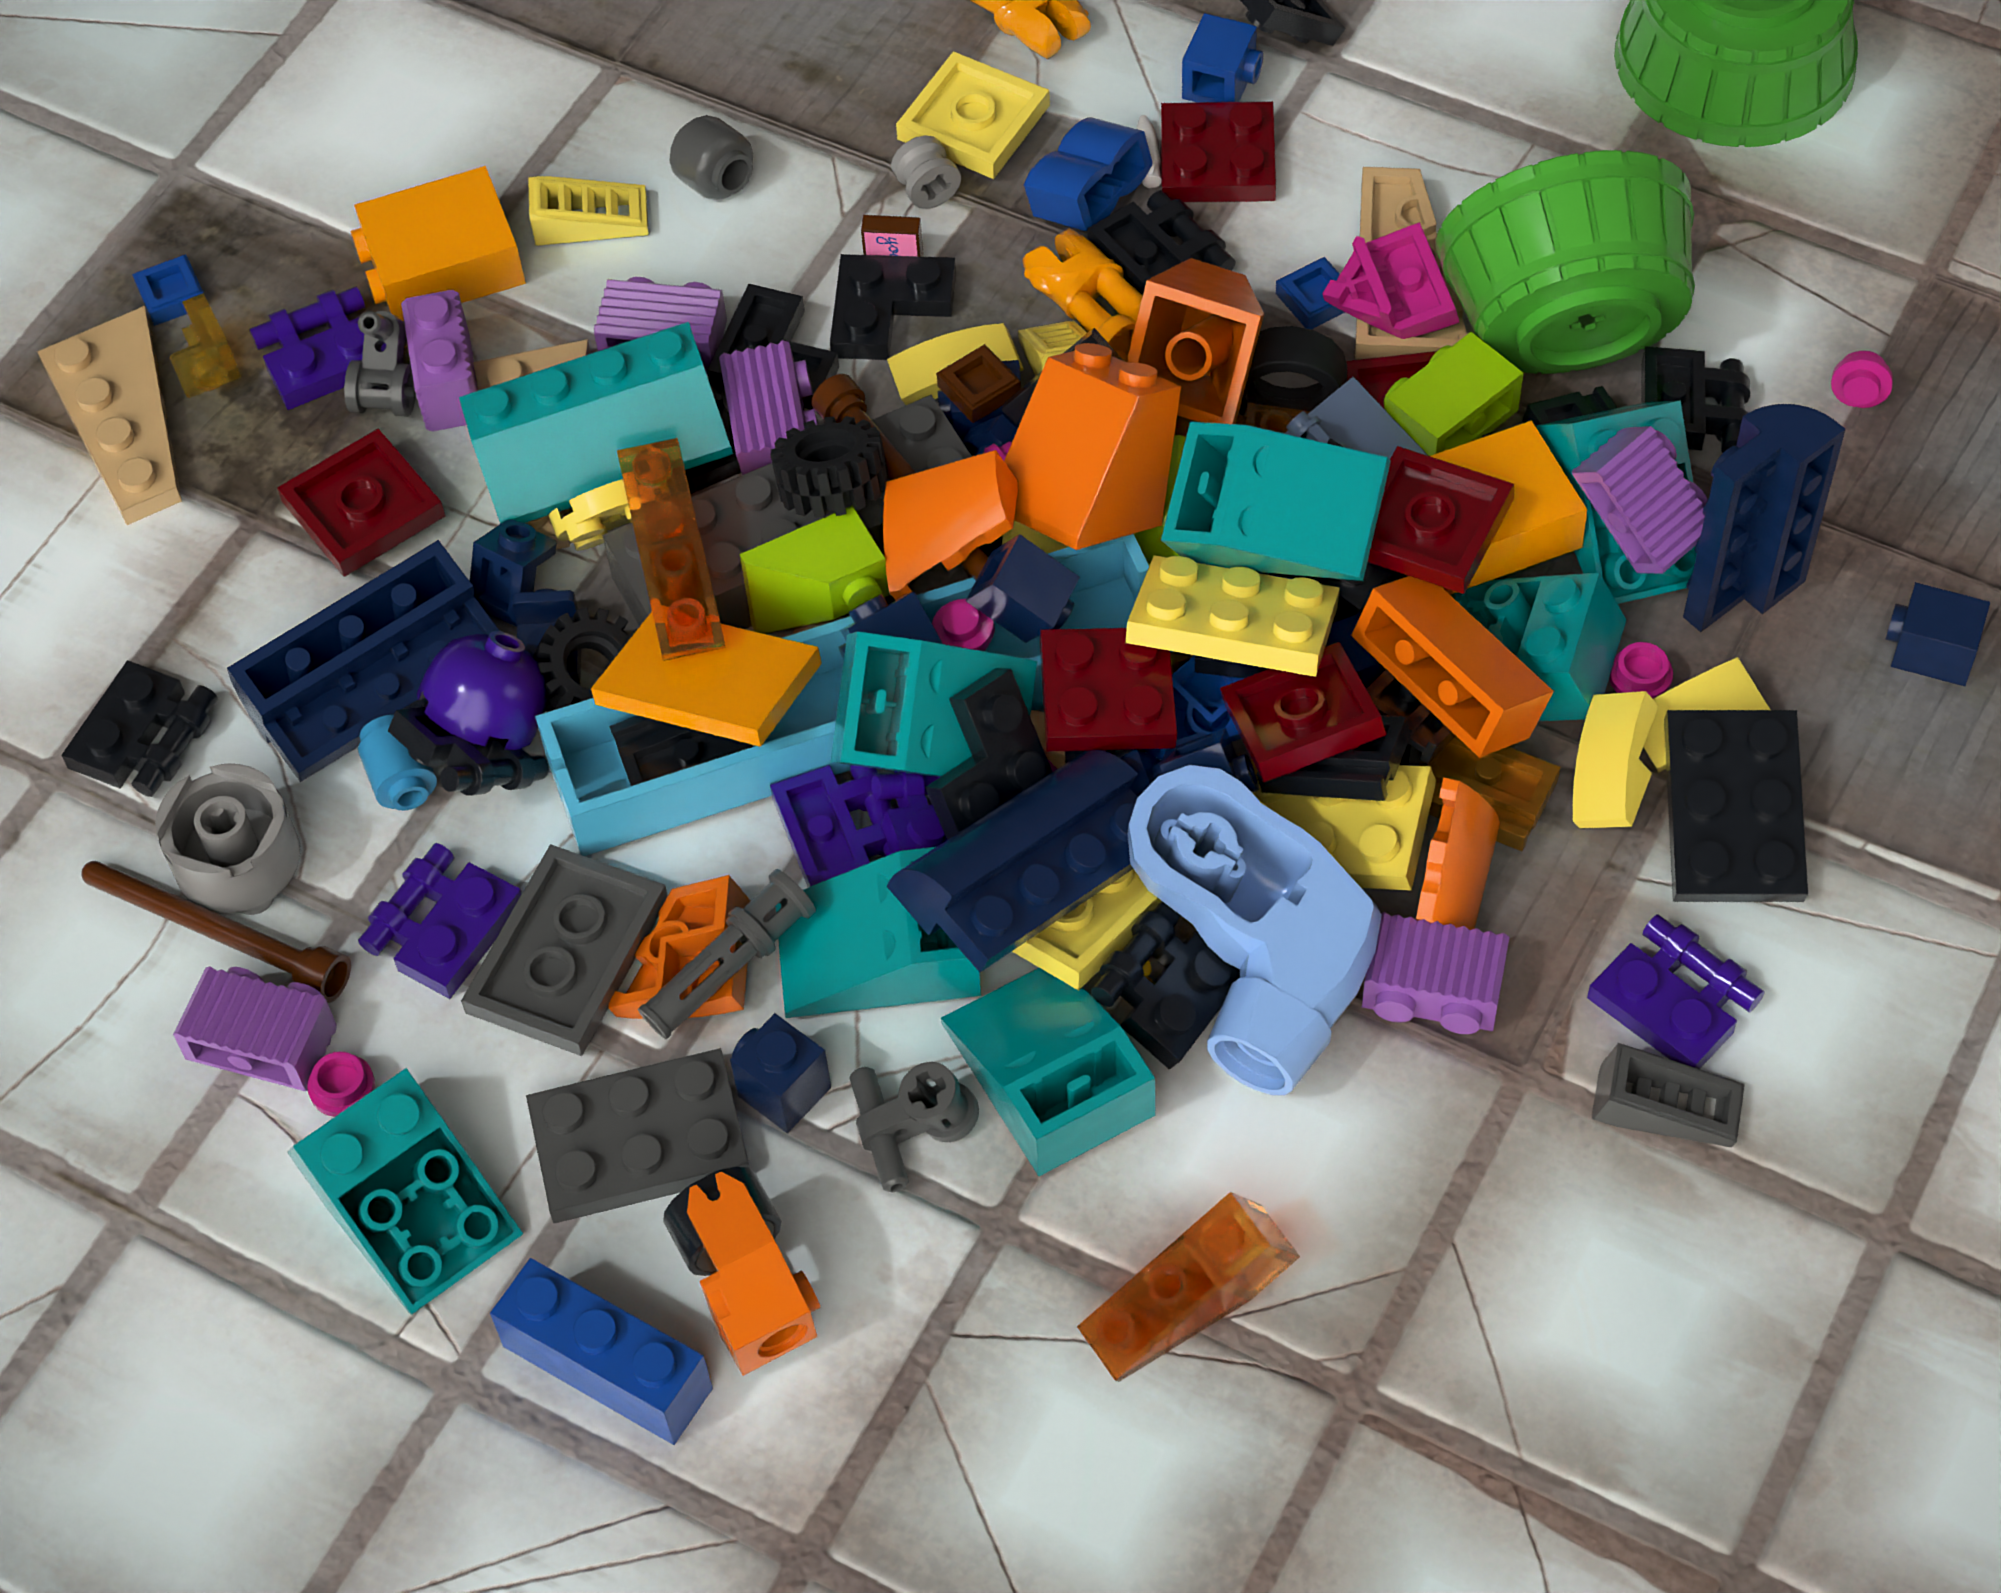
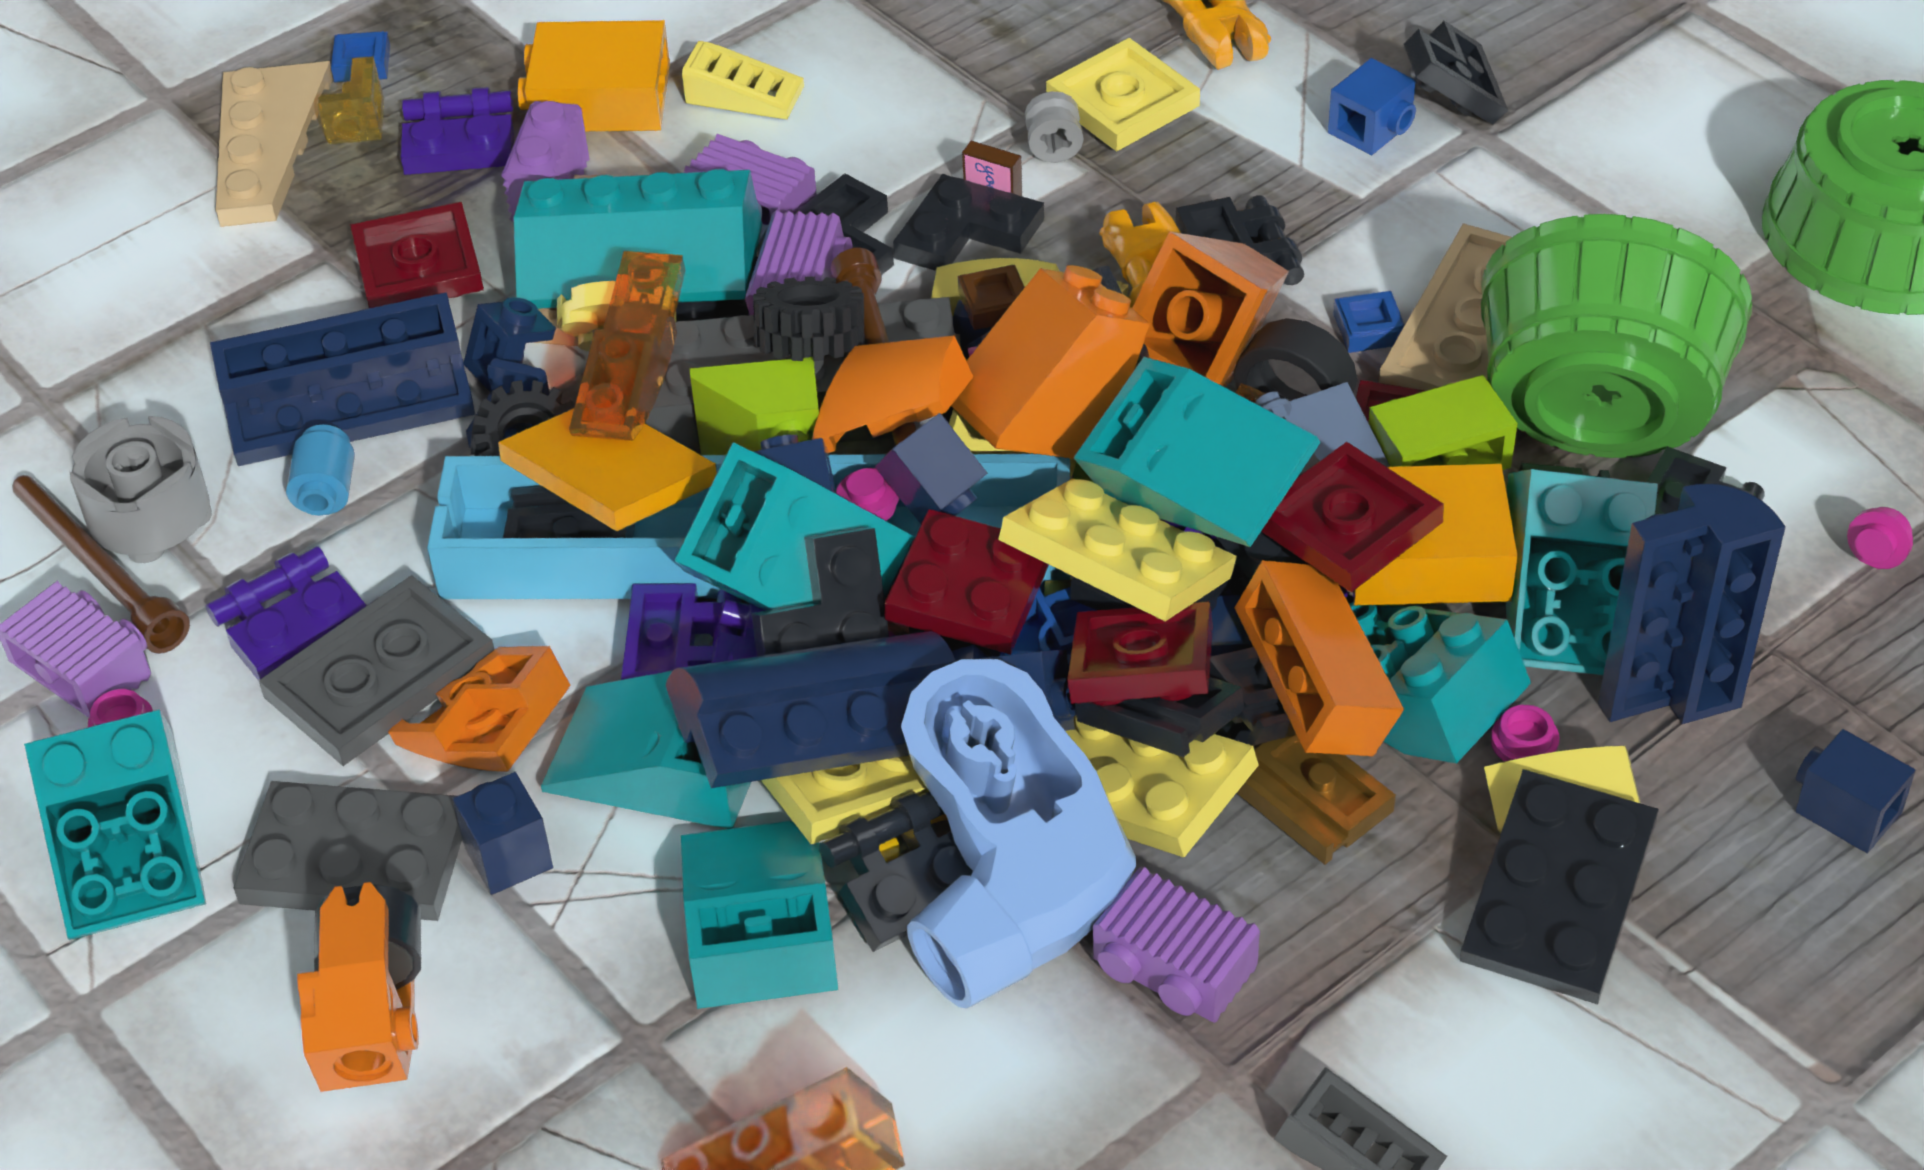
camera: 20 degrees right, 10 degrees down
black plate [61,660,218,797] -> none
dark grey piece [344,311,416,417] -> none
black plate [388,707,549,796] -> none
dark purple cylinder [417,631,548,750] -> none
blue brick [490,1258,713,1445] -> none
dark grey pin [638,869,816,1040] -> none
dark grey head [669,115,753,200] -> none
dark grey piece [849,1062,979,1193] -> none
blue brick [1024,117,1153,231] -> none
white helmet [1136,115,1162,188] -> none
dark red plate [1161,101,1276,202] -> none
dark pink slope [1322,222,1460,339] -> none
orange slope [1416,777,1500,930] -> none
medium lavender brick [1572,426,1708,574] -> none
light yellow slope [1573,691,1659,828] -> none
dark purple plate [1587,914,1765,1069] -> none

